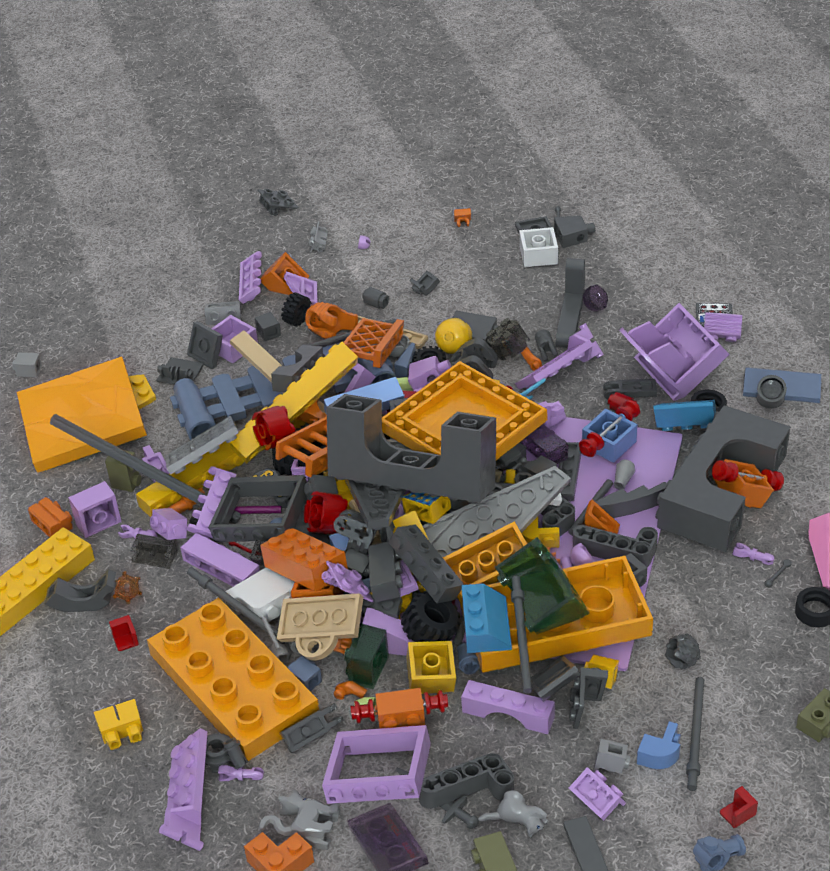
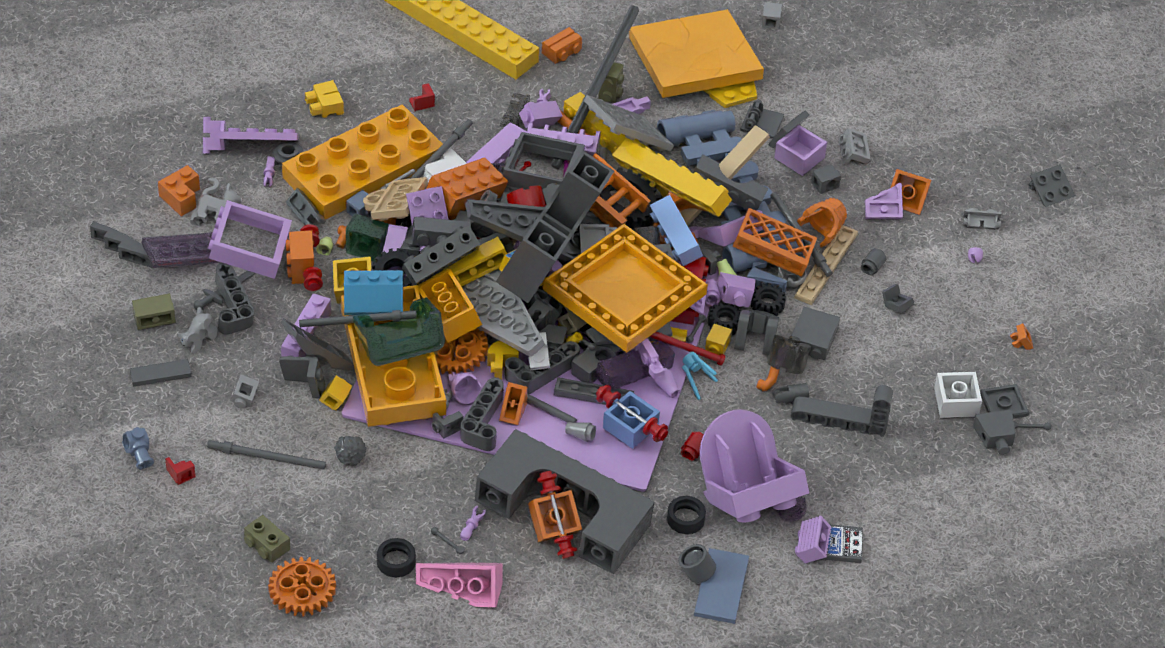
camera: 85 degrees right, 5 degrees up
dark grey arch [45,569,116,612] -> none
lavender brick [68,481,121,538] -> none
clear orange rock [113,571,142,604] -> none
dark grey pin [223,737,248,769] -> none
lavender hinge [239,251,262,304] -> none
red brick [252,406,296,450] -> none
black tyre [281,292,312,327] -> none
yellow cylinder [435,318,472,354] -> none
lavender hinge [515,323,604,389] -> none
lavender bracket [569,767,626,821] -> none
clear purple hair [583,284,608,312] -> none
dark grey slope [595,482,667,518] -> none
medium blue brick [637,721,681,769] -> none
dark azure slope [653,400,716,431] -> none

